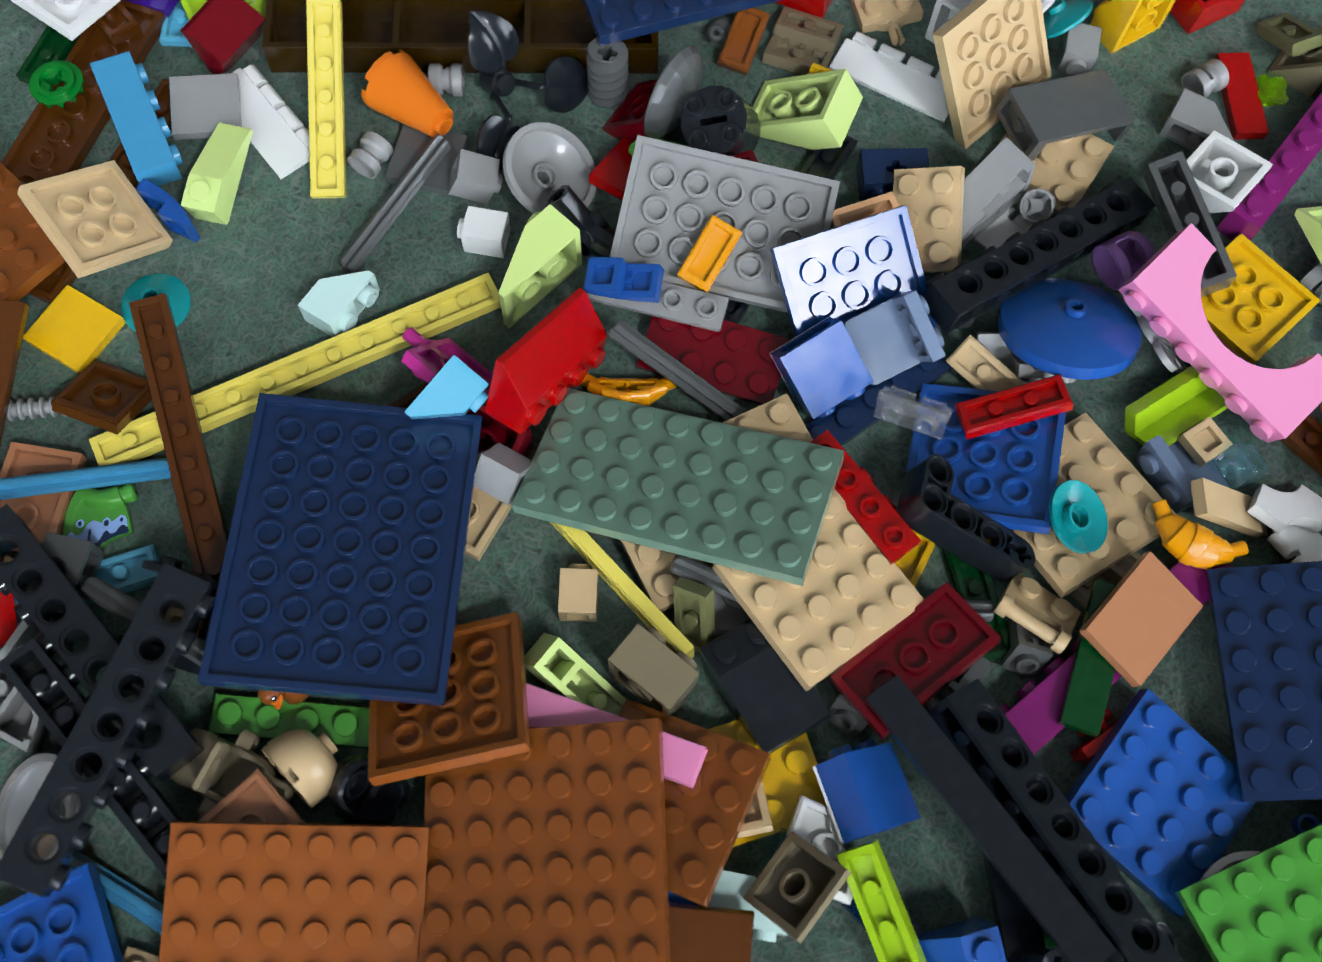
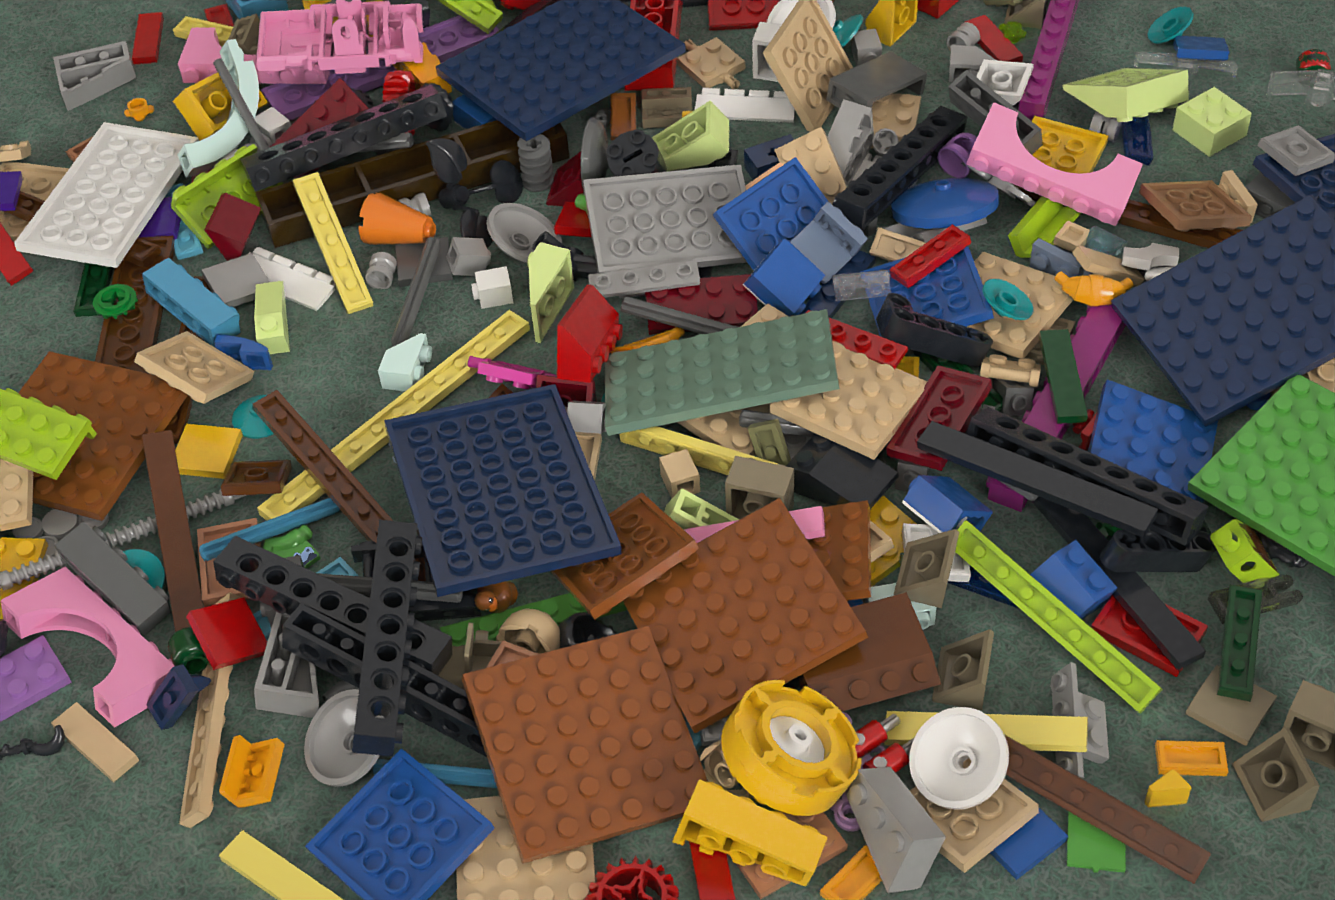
camera: 15 degrees left, 20 degrees down
medium azure slope [405,355,489,419] -> none
blue slope [584,257,664,303] -> none
light orange tile [677,214,743,293] -> none
nougat tile [1079,551,1203,687] -> none

